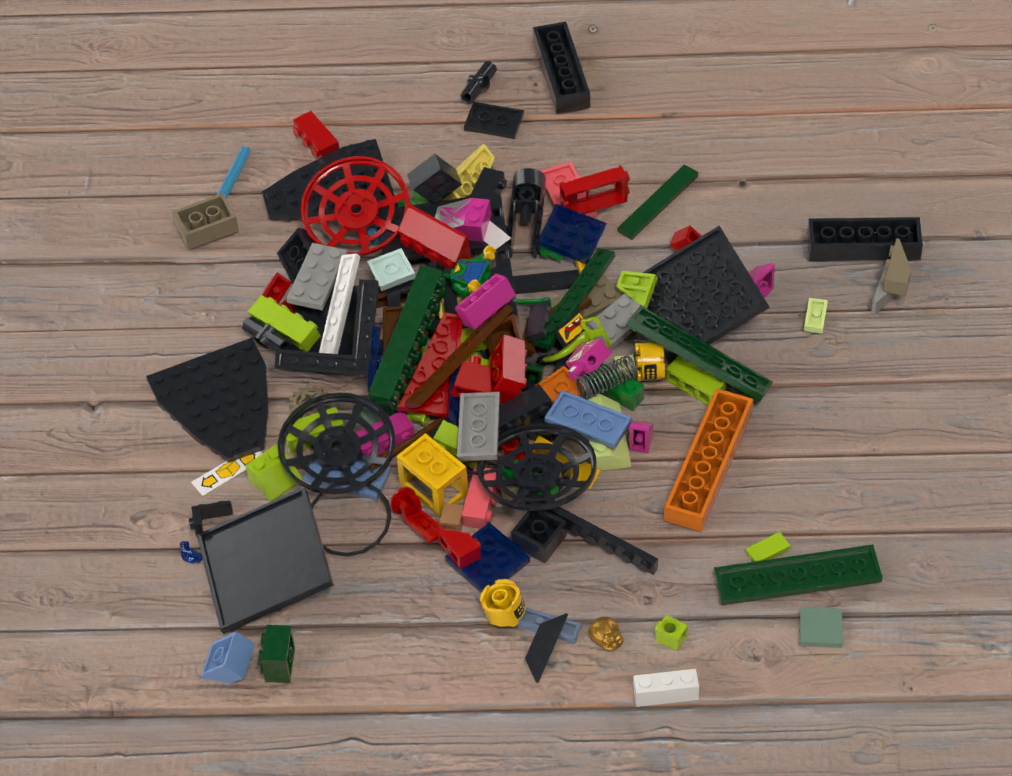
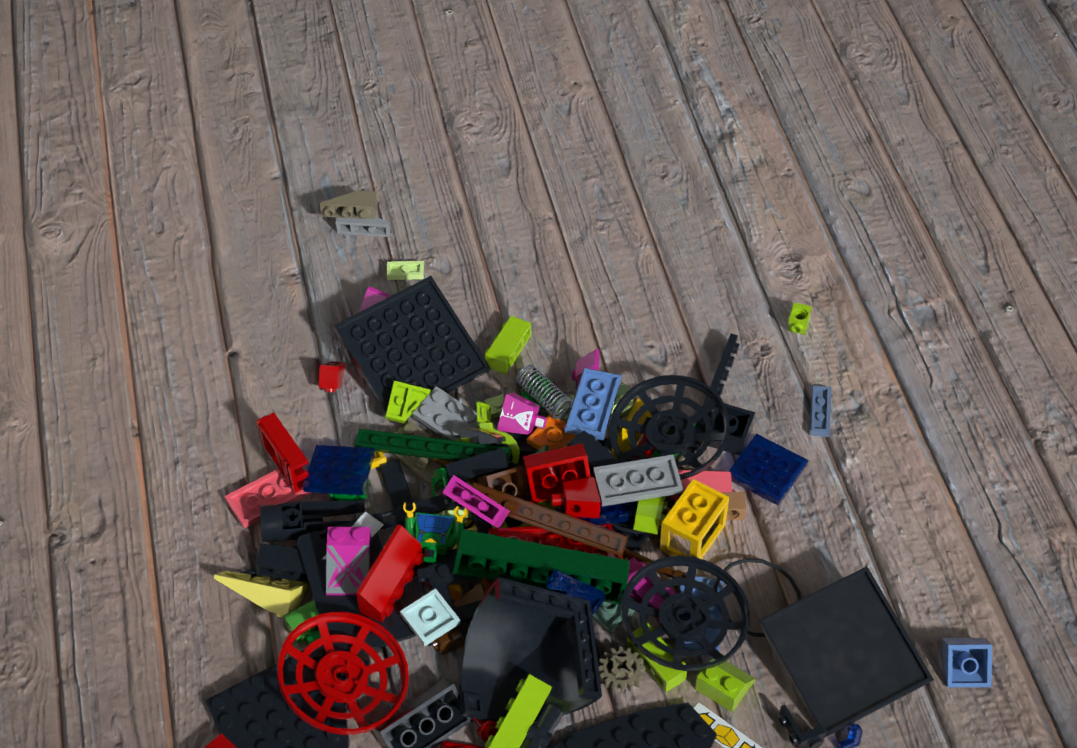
camera: 105 degrees left, 0 degrees up
dark green brick [258,625,295,683] -> none
light grey plate [287,243,348,310] -> none
white tile [319,253,360,354] -> none
red piece [390,487,443,543] -> none
black brick [407,154,462,203] -> none
red slope [438,529,481,570] -> none
black piece [460,61,497,104] -> none
black tile [464,102,524,139] -> none
yellow brick [480,579,526,627] -> none
black sticker [525,613,568,683] -> none
black brick [533,21,590,114] -> none
pearl gold hair [588,616,623,651] -> none
dark green tile [618,164,698,240] -> none
dark green plate [626,306,773,402] -> none
white brick [633,669,699,707] -> none
yellow brick [635,342,665,381] -> none
orange brick [664,388,753,532] -> none
dark green plate [714,544,883,605] -> none
lime tile [745,532,791,562] -> none
sand green tile [800,607,842,648] -> none
black brick [807,217,923,261] -> none

